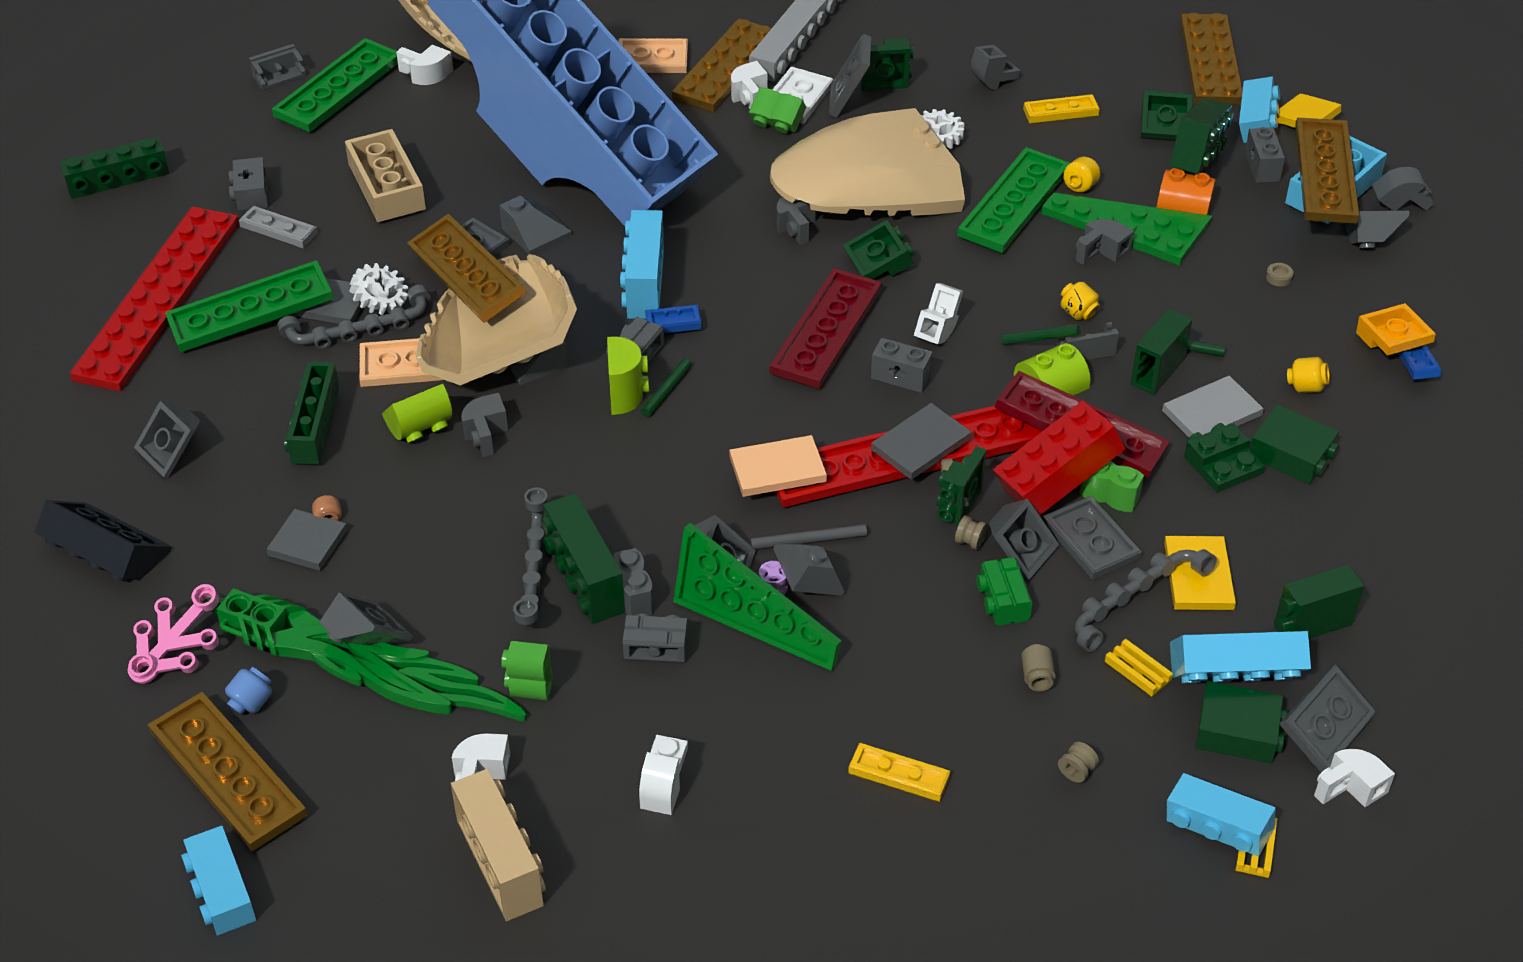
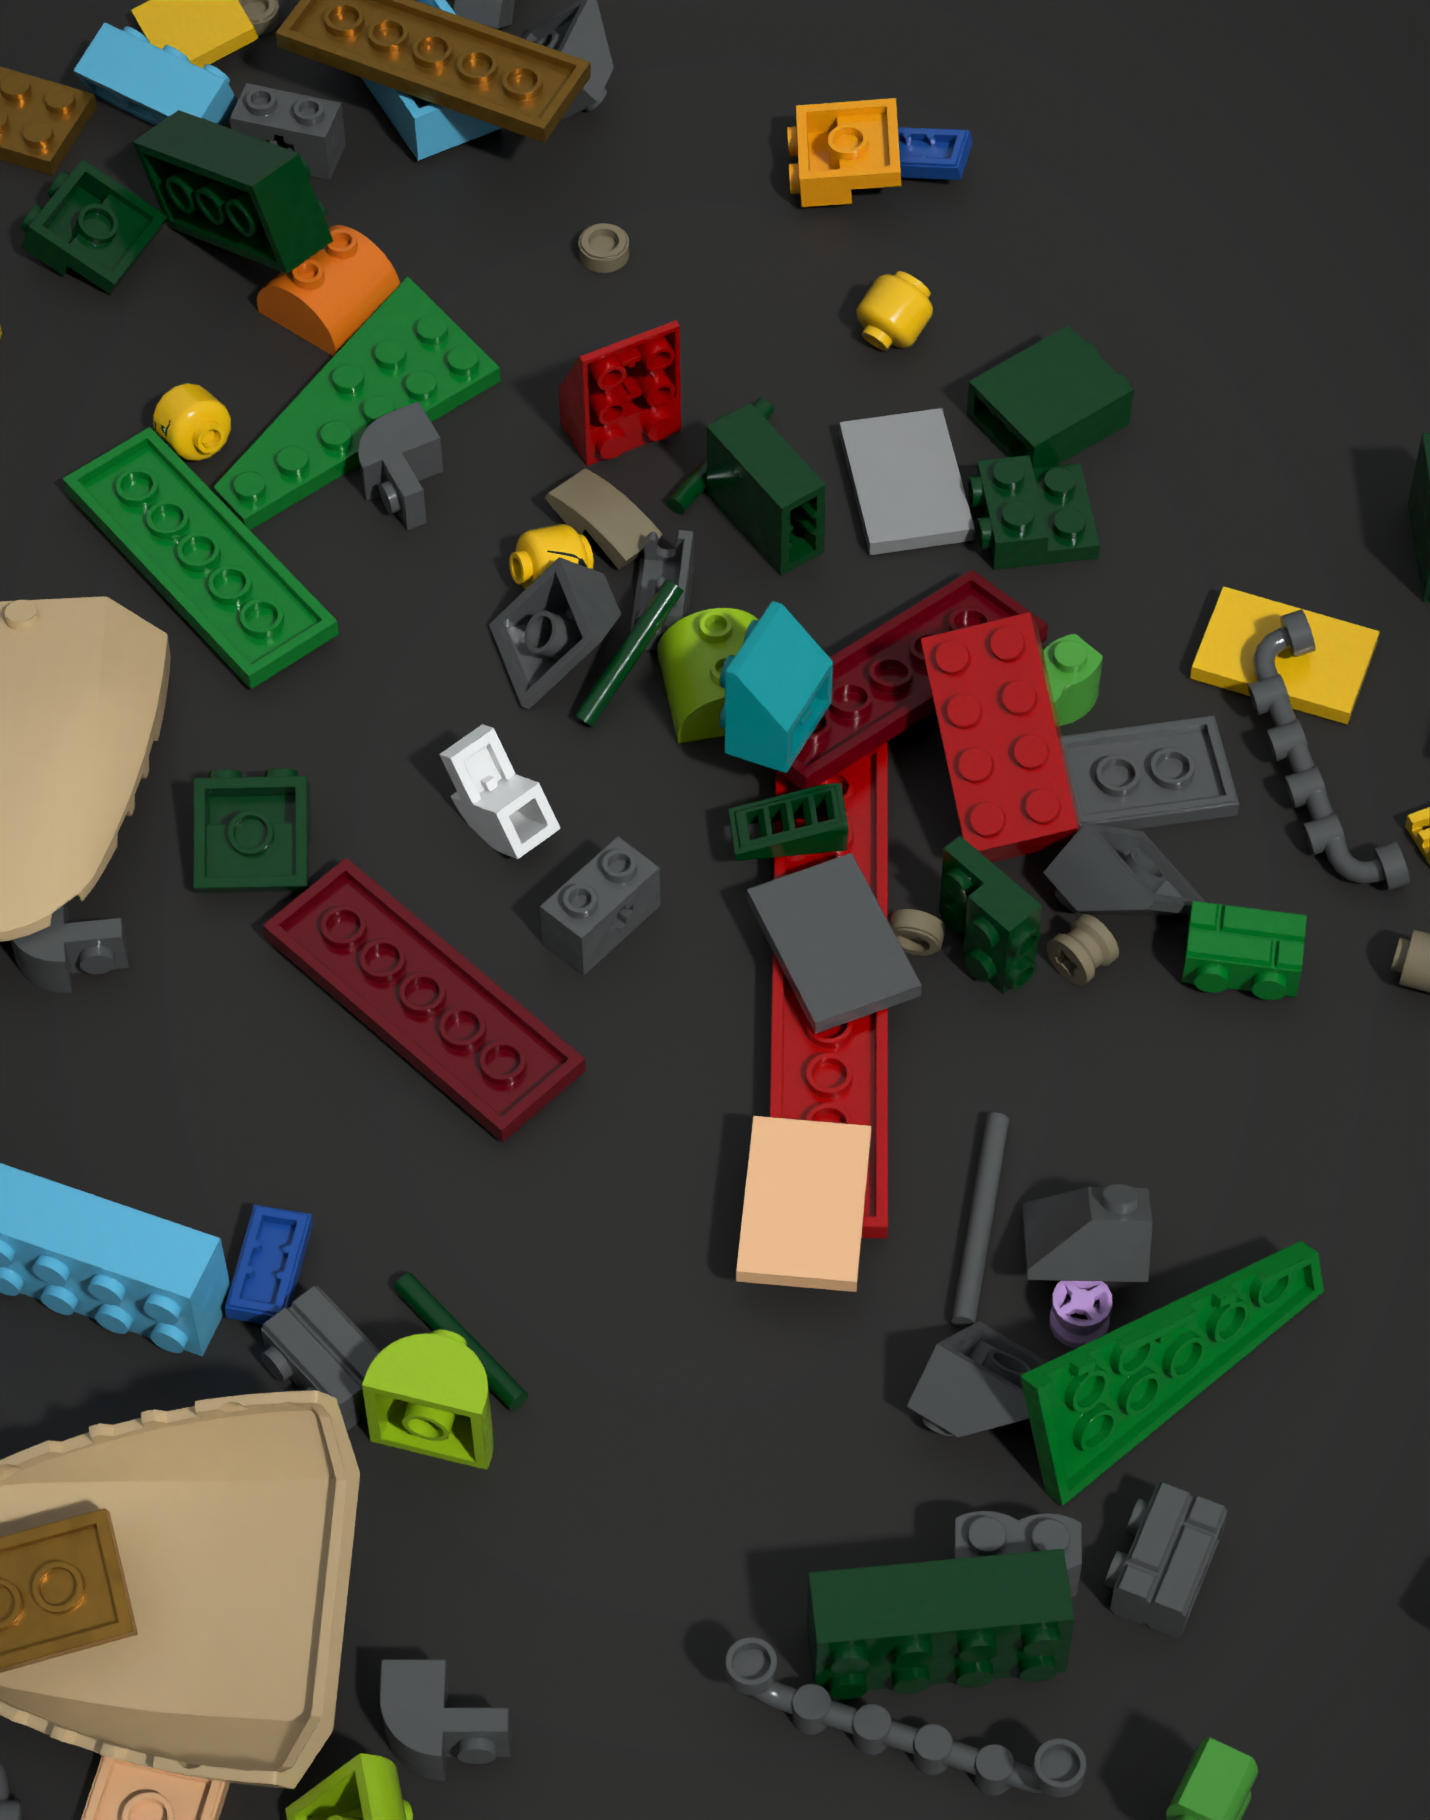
camera: 70 degrees left, 10 degrees up
none -> dark grey slope [489,557,621,709]
none -> dark tan slope [545,468,663,570]
none -> red slope [558,320,681,466]
none -> teal slope [719,601,833,773]
none -> dark green slope [728,783,848,861]

